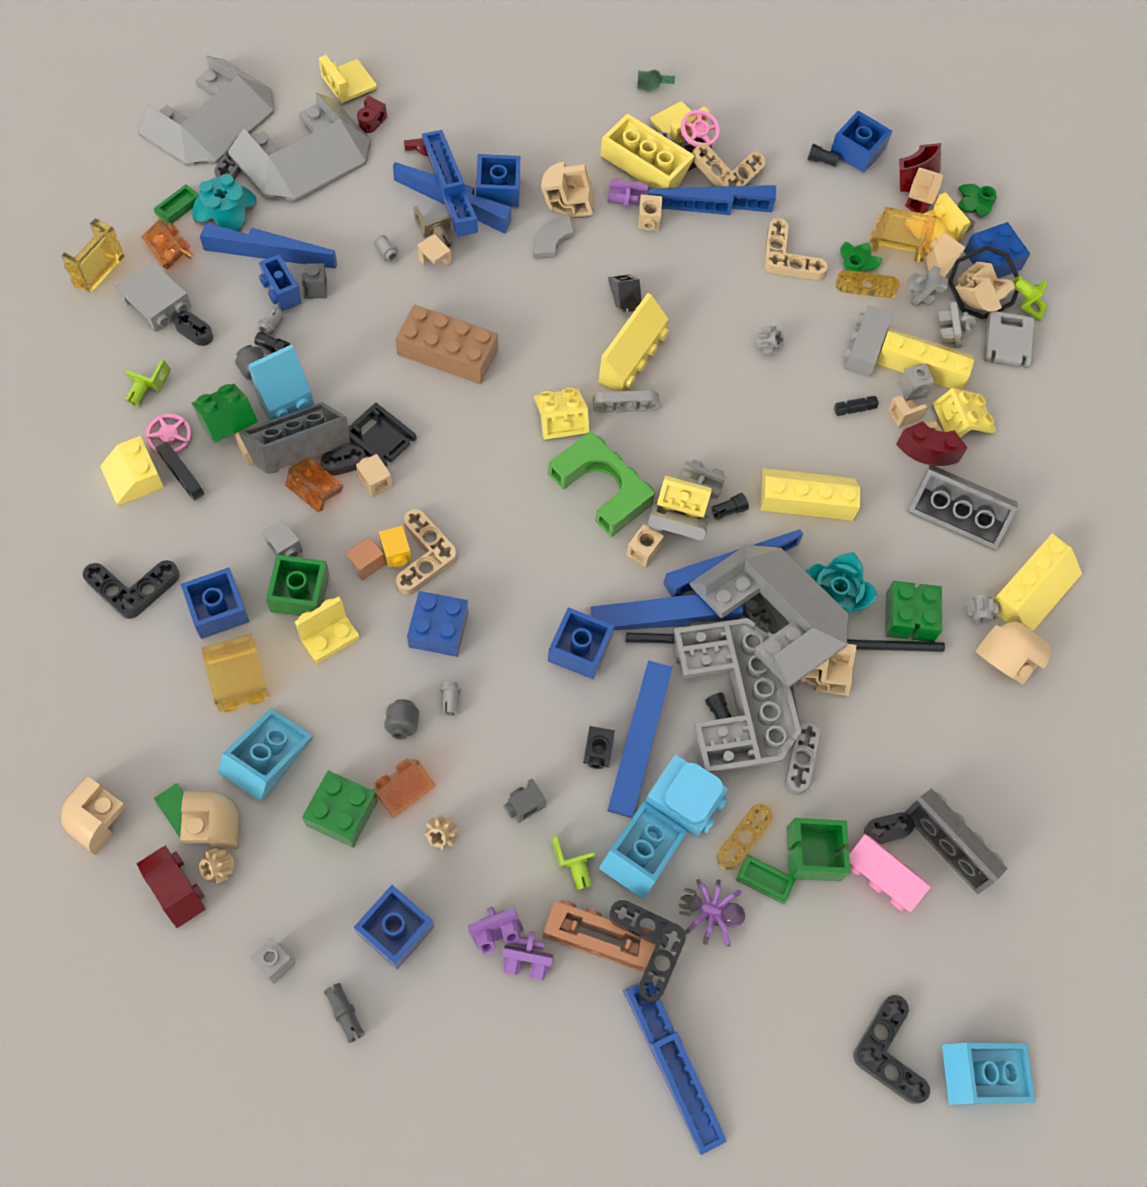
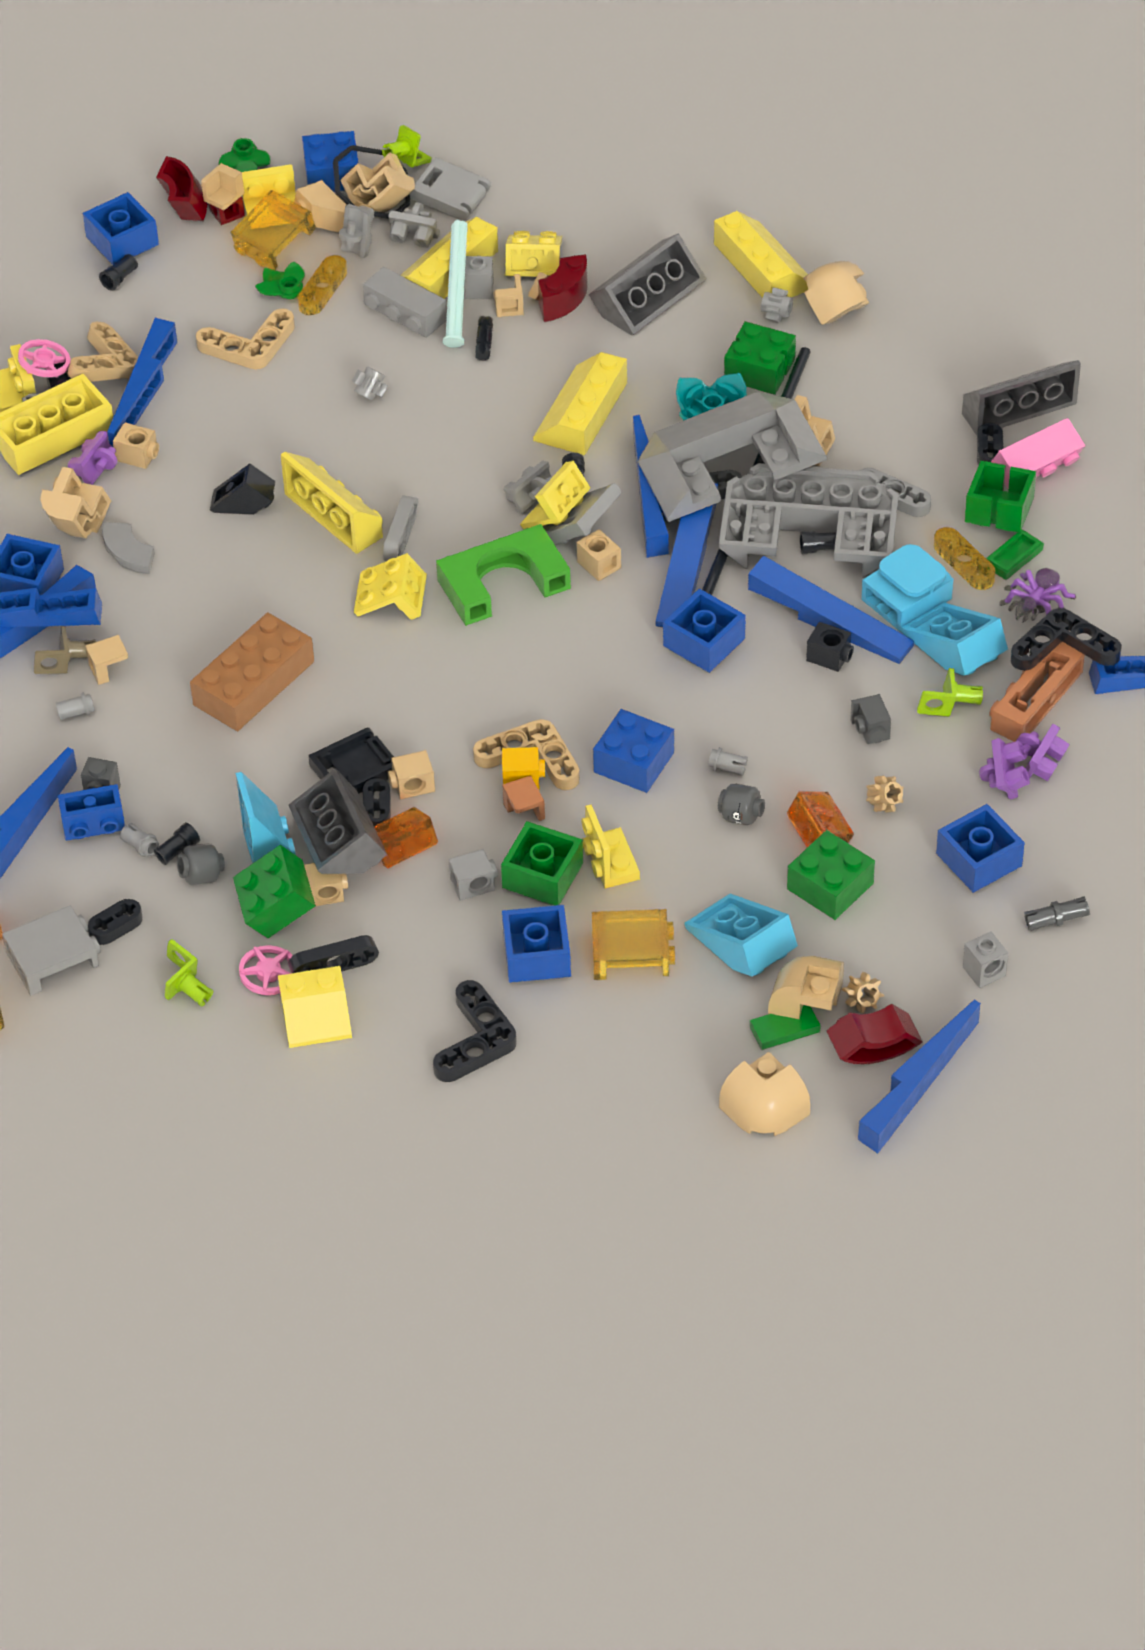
camera: 65 degrees left, 15 degrees down
none -> light aqua axle [443,220,468,348]
none -> blue slope [858,999,981,1154]

